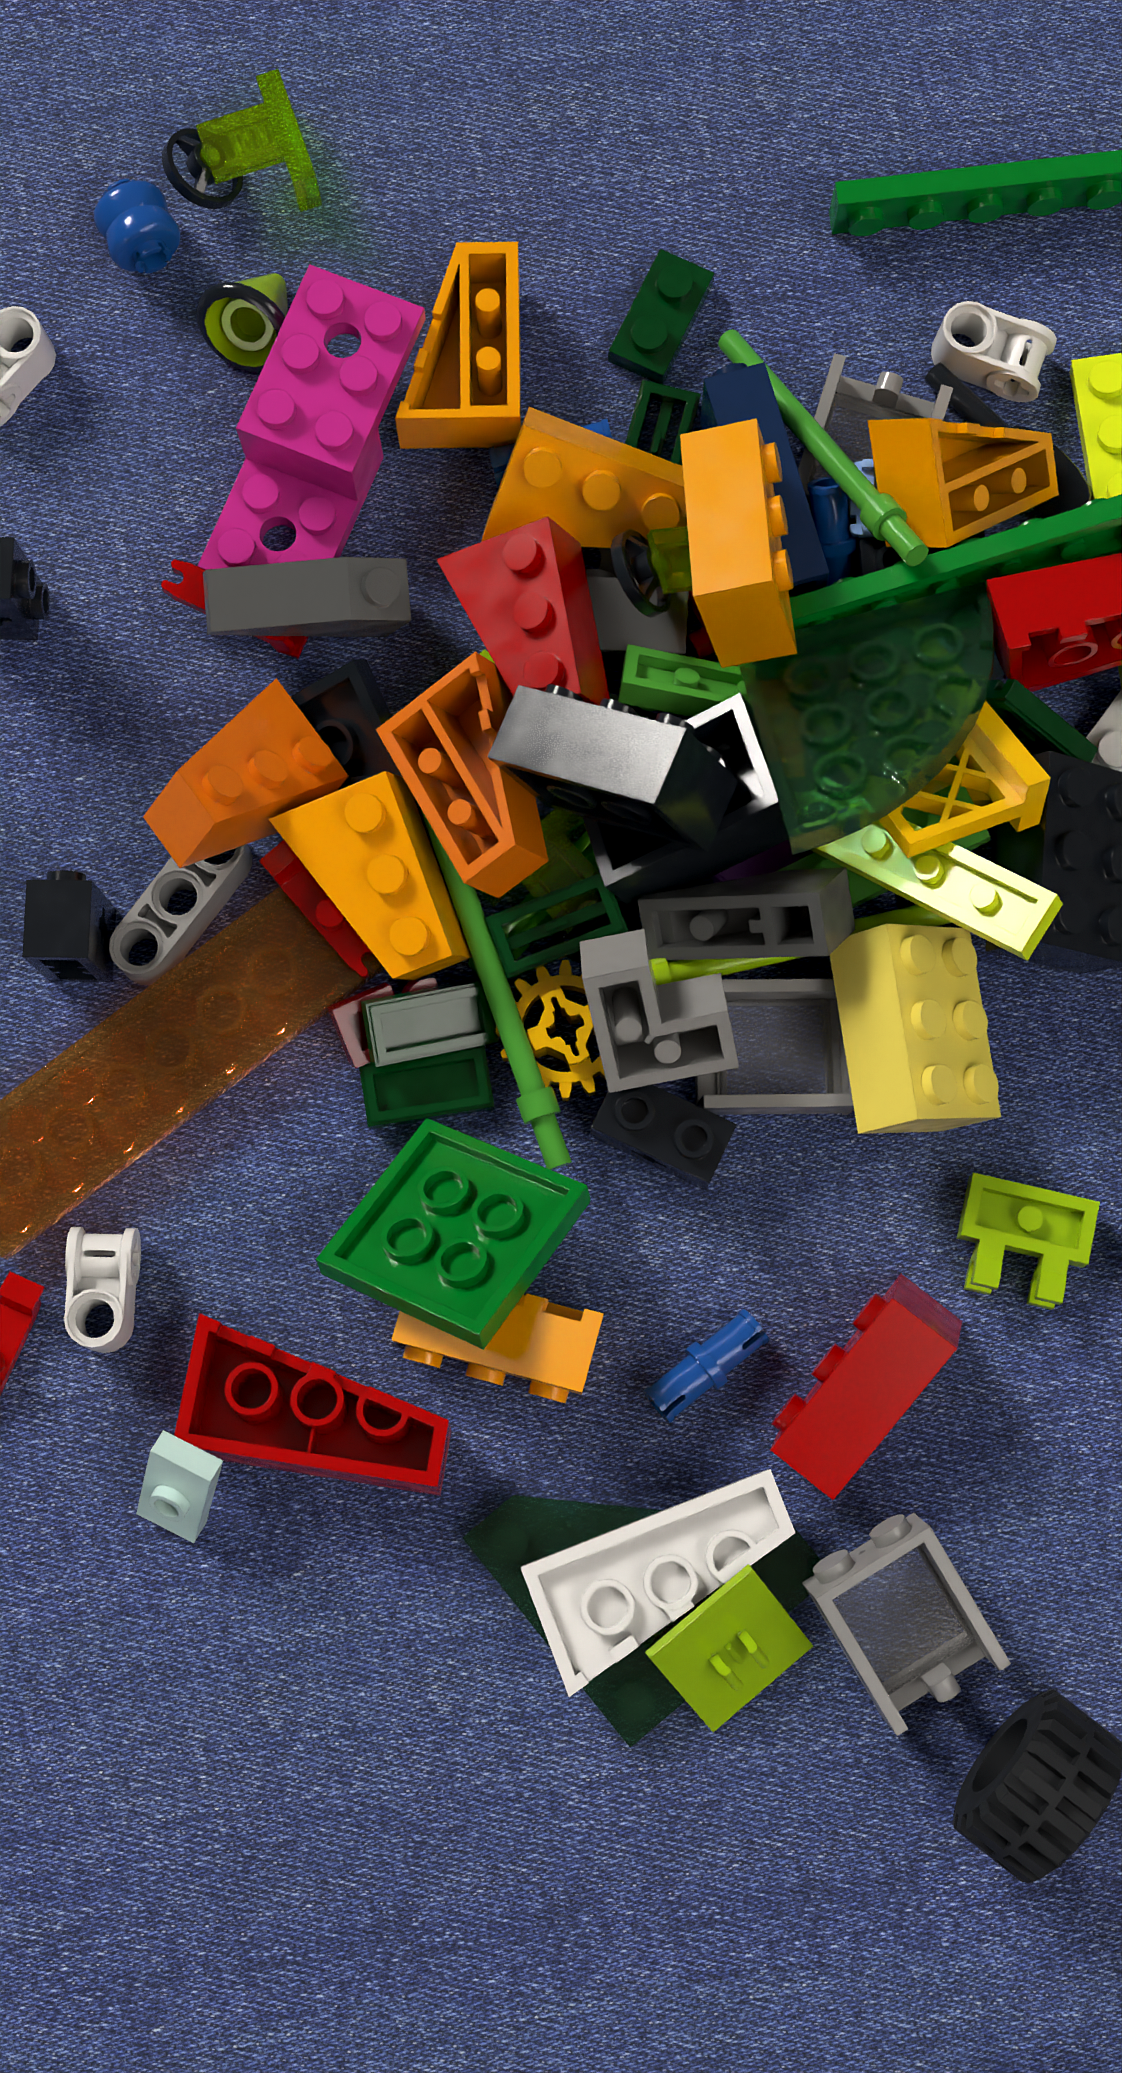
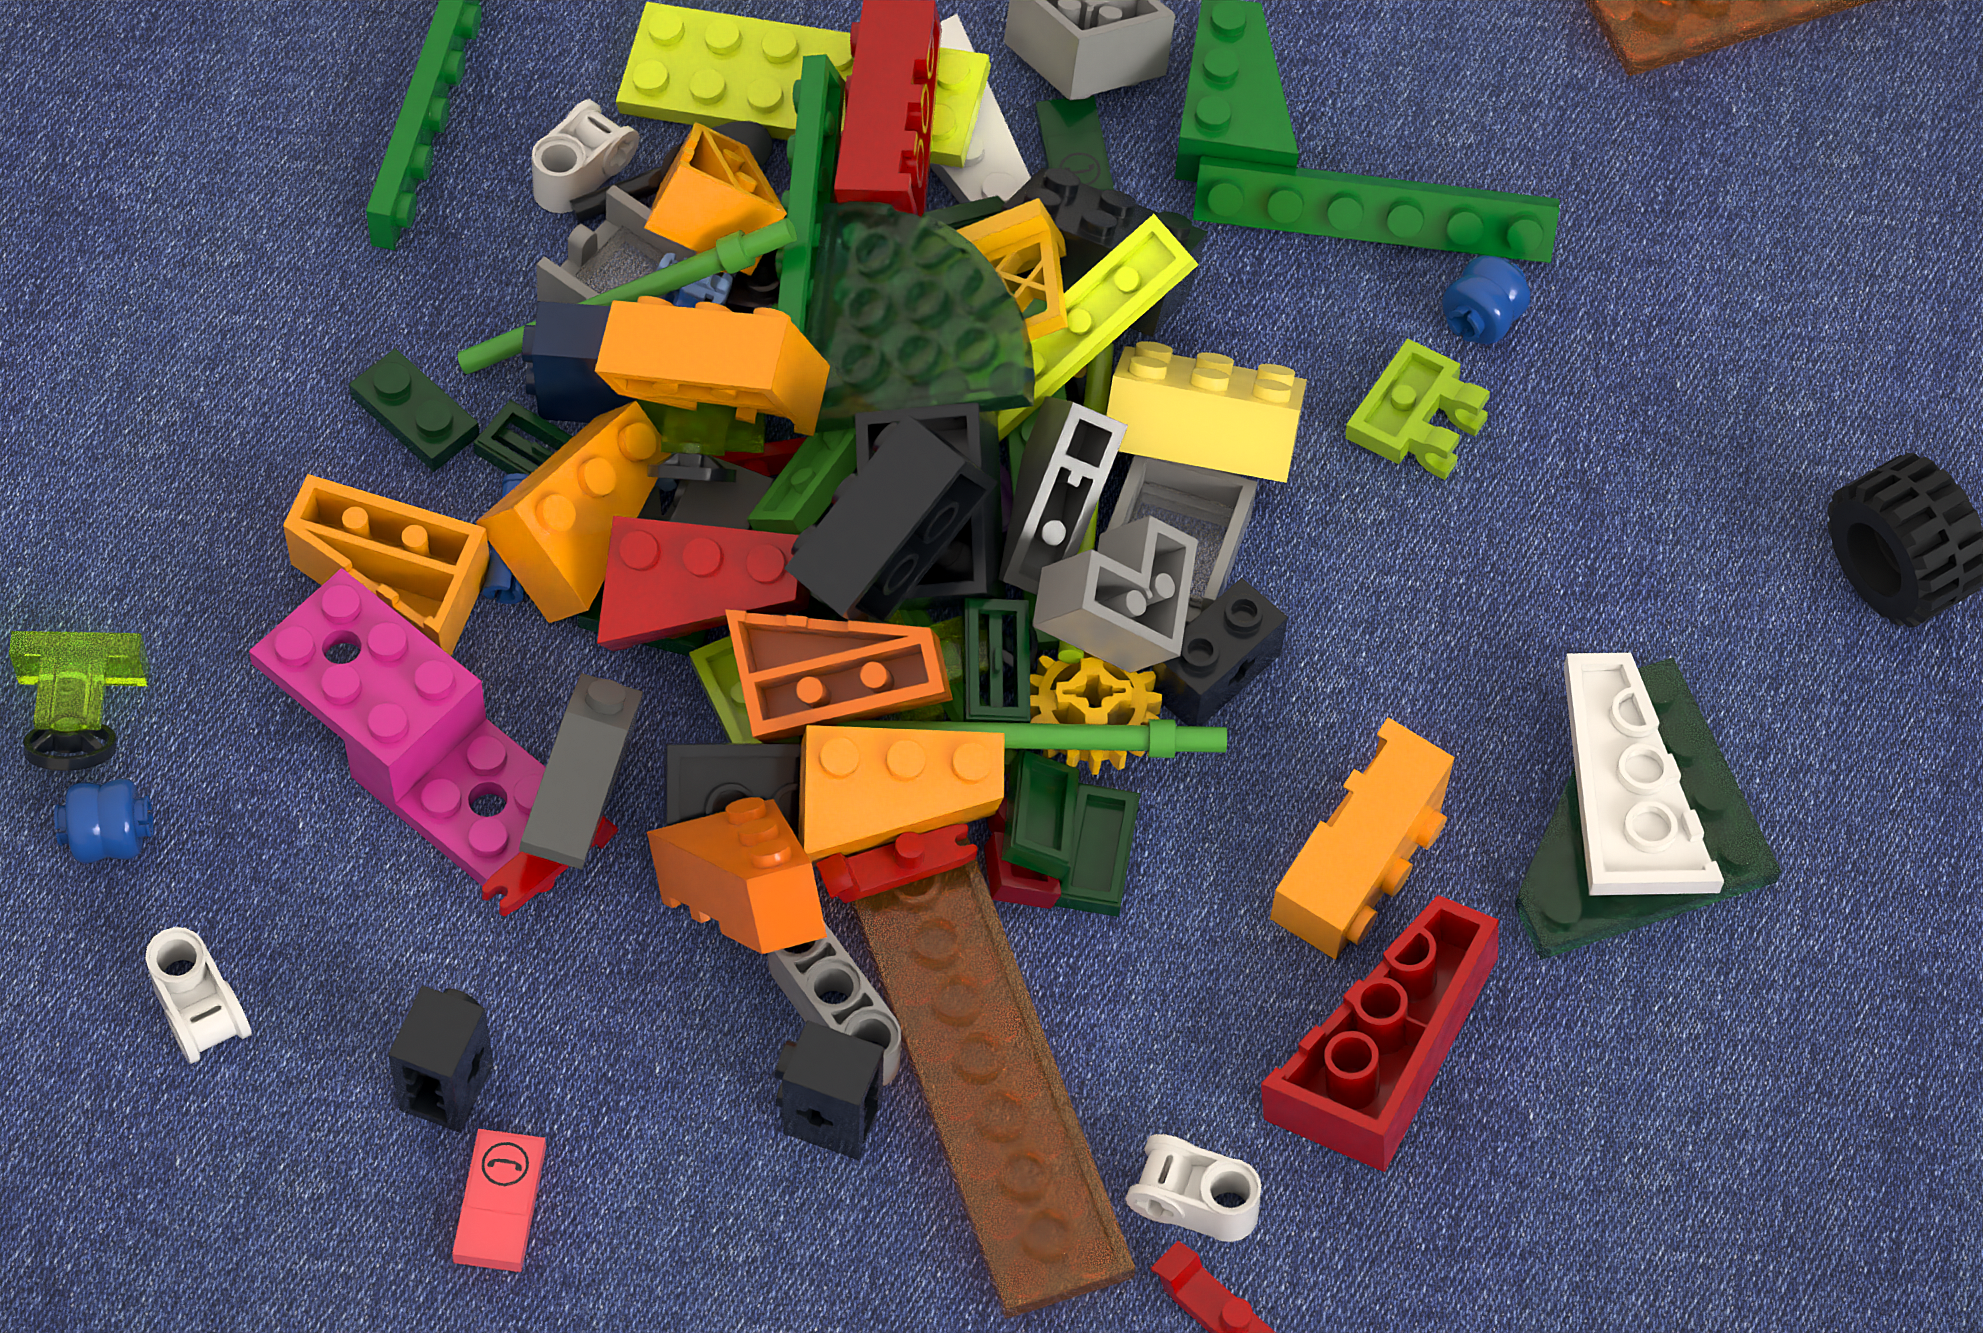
camera: 75 degrees left, 20 degrees down
light aqua plate [136,1430,223,1543] -> none
lime hat [196,273,288,373] -> none
green plate [316,1118,591,1350] -> none
blue pin [643,1309,770,1424] -> none
lime piece [645,1564,813,1732] -> none
red wedge [770,1273,962,1500] -> none
window [802,1513,1011,1736] -> none

